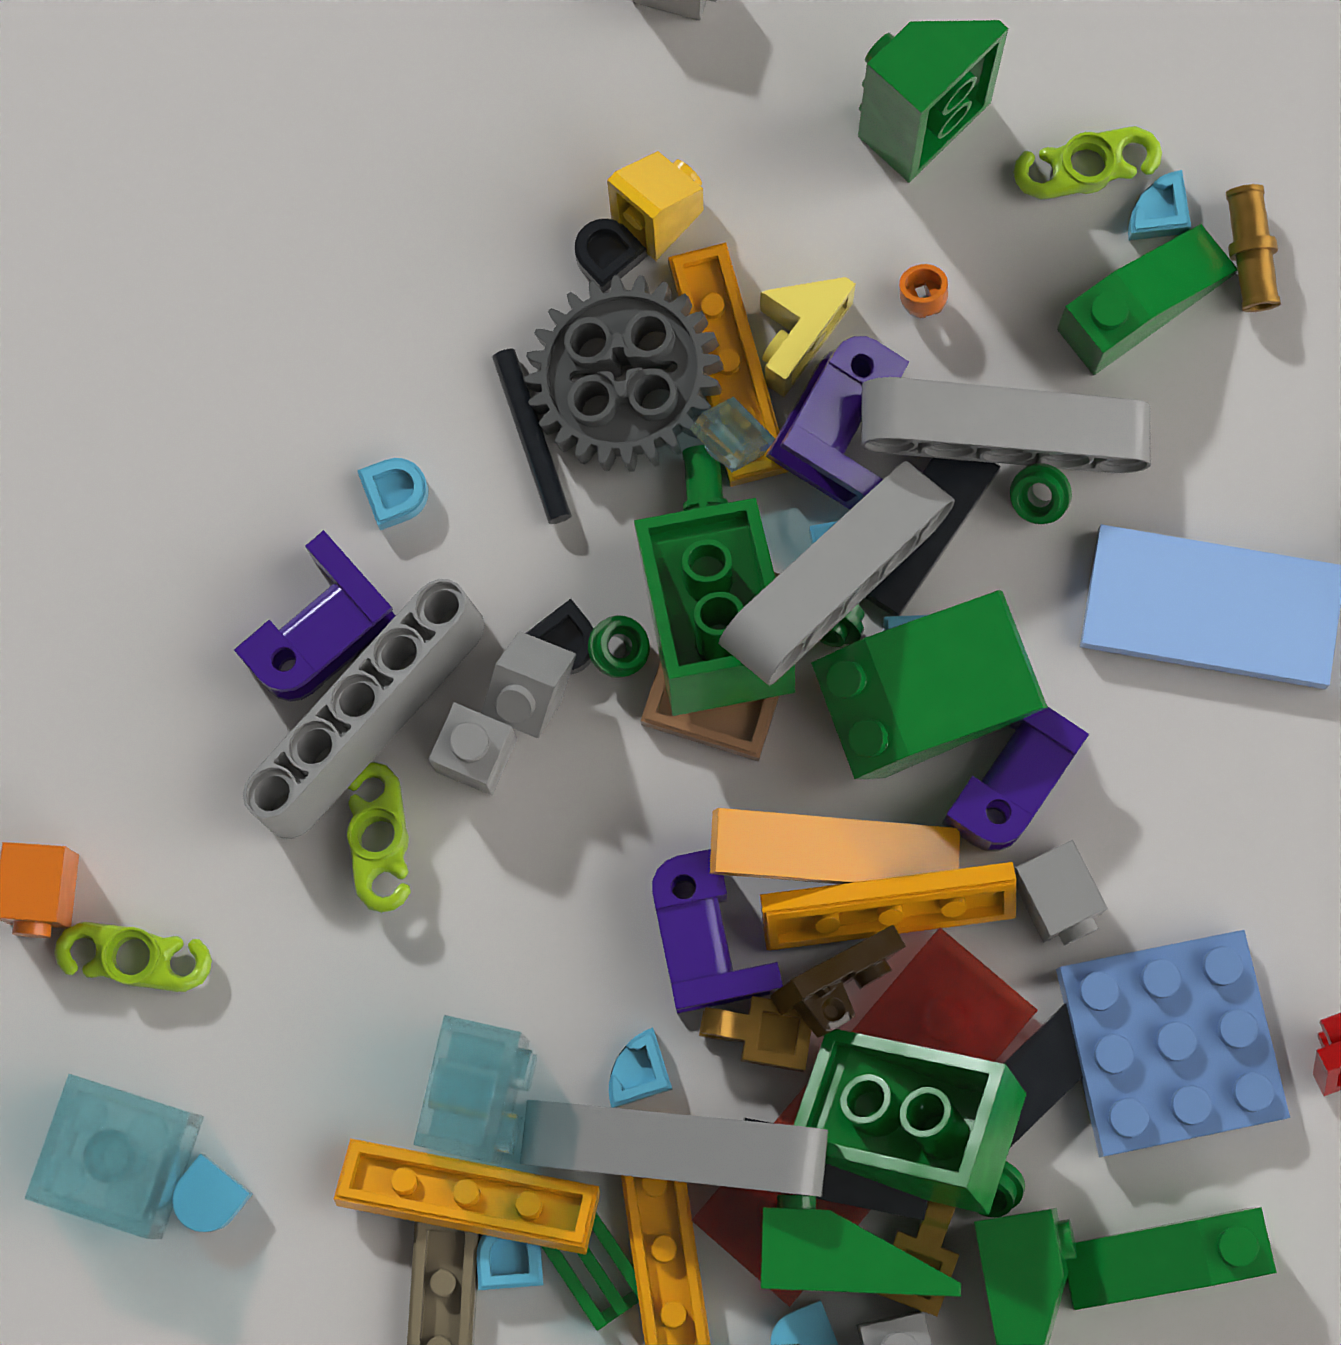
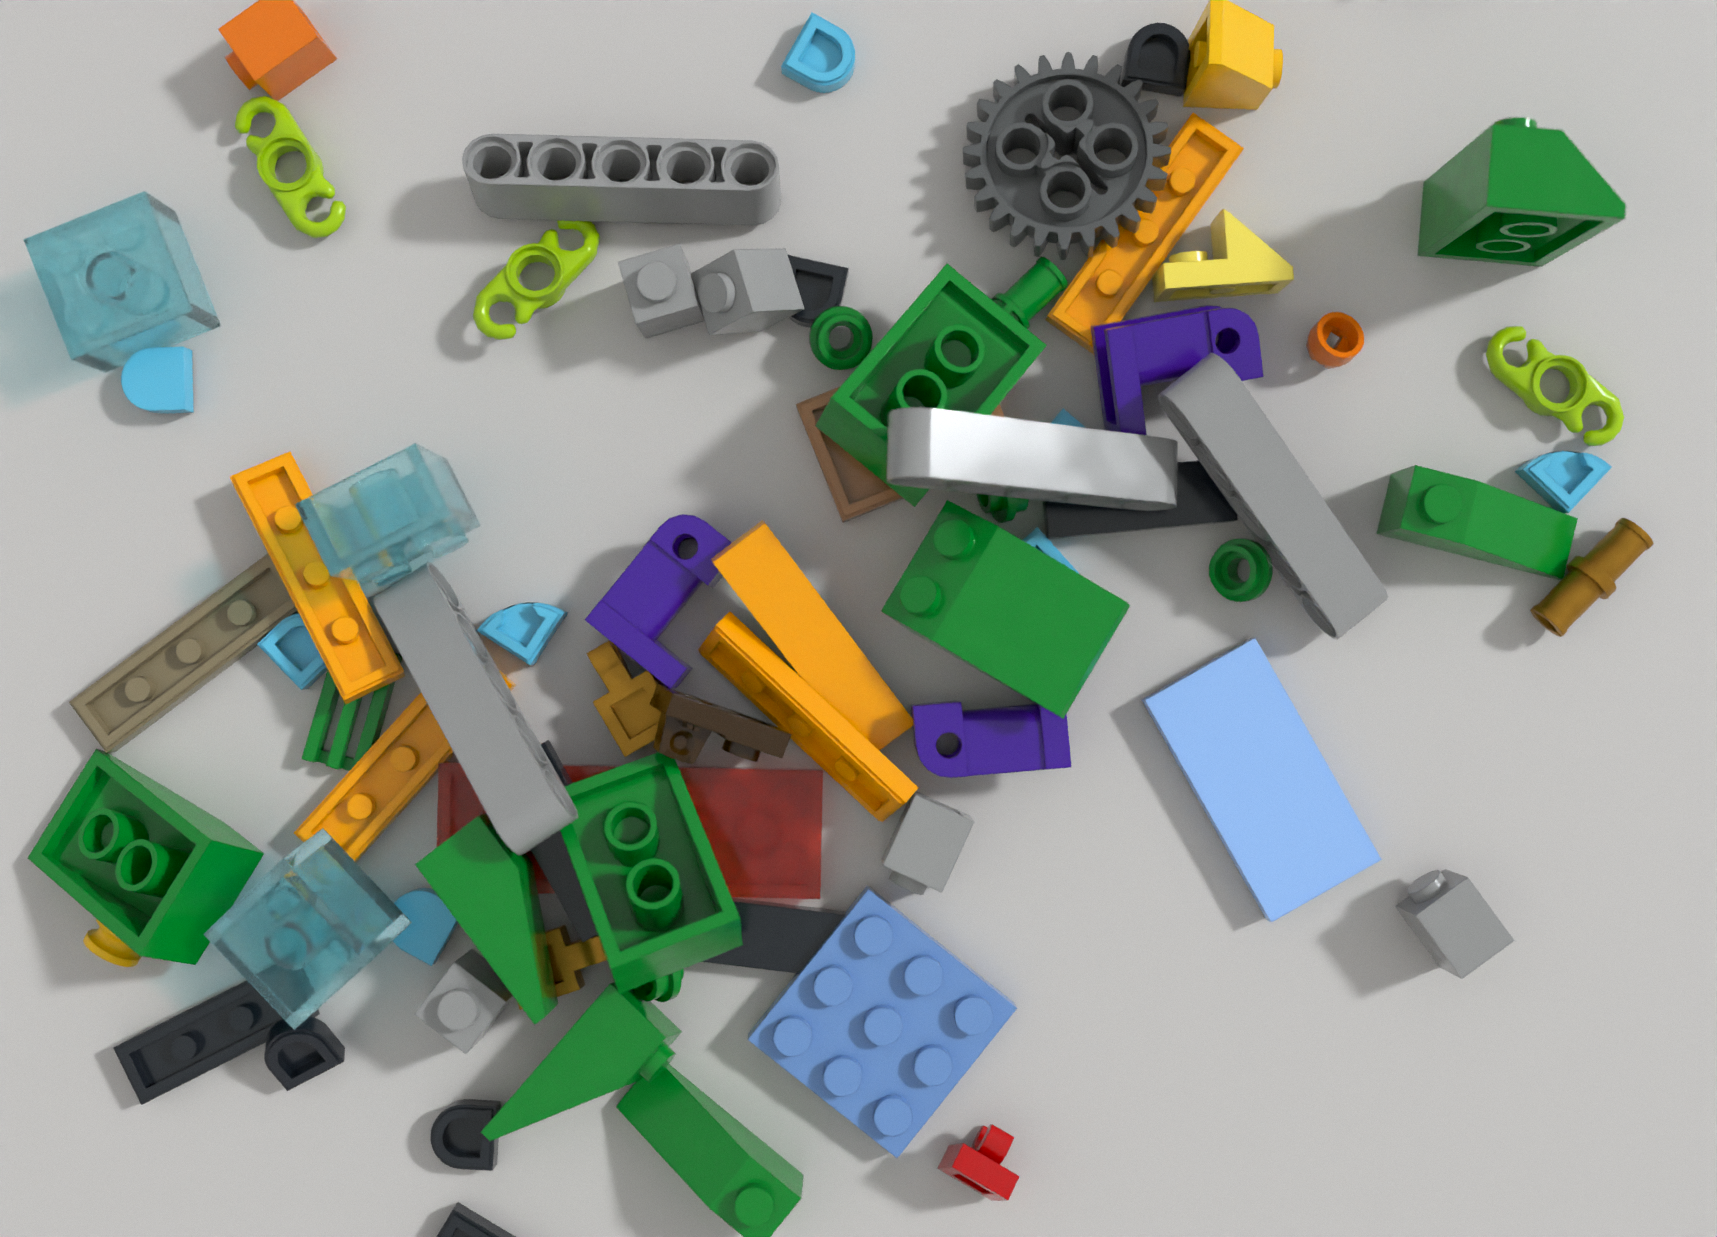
camera: 40 degrees right, 10 degrees up
dark purple piece [234,530,396,702] -> none
black bar [492,348,572,524] -> none
clear light blue plate [690,397,776,472] -> none

